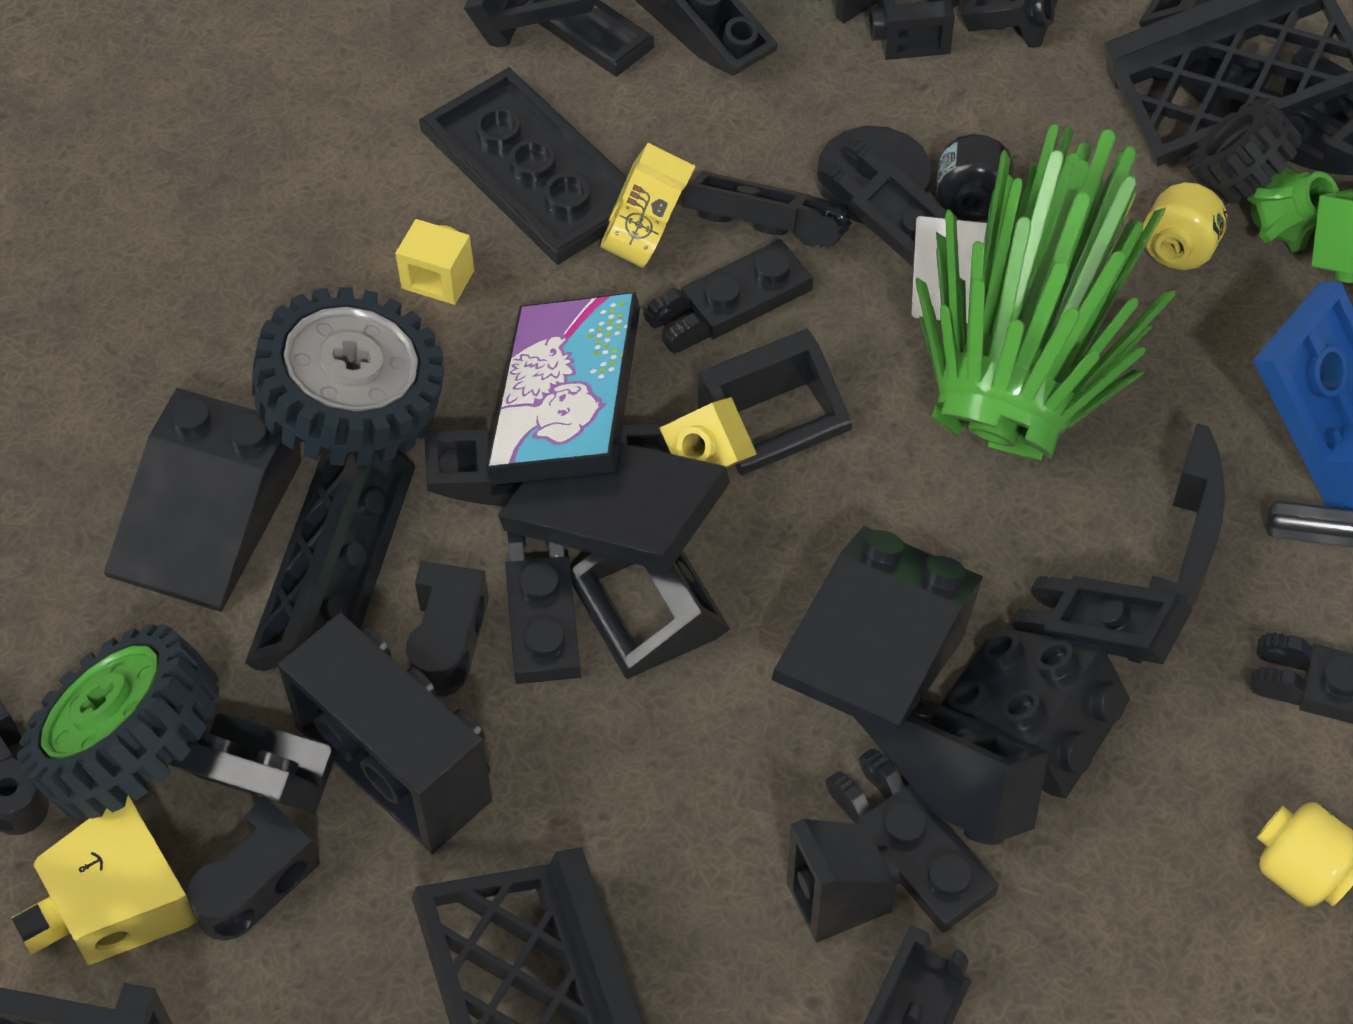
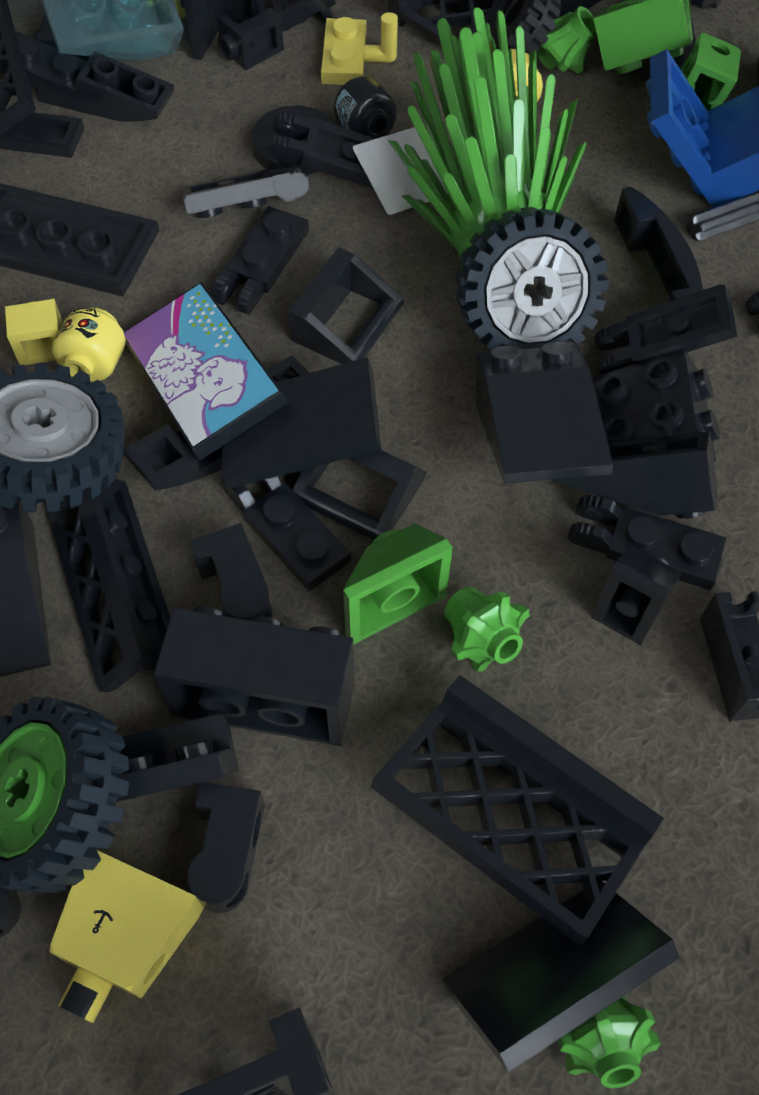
camera: 35 degrees left, 5 degrees up
light yellow leg [600,143,695,268] -> none
light yellow plate [660,397,757,468] -> none
none -> light yellow head [52,308,126,382]
none -> light yellow plate [321,13,398,85]
none -> bright green slope [343,523,453,645]
none -> bright green rock [444,587,530,672]
none -> wheel [455,207,609,350]

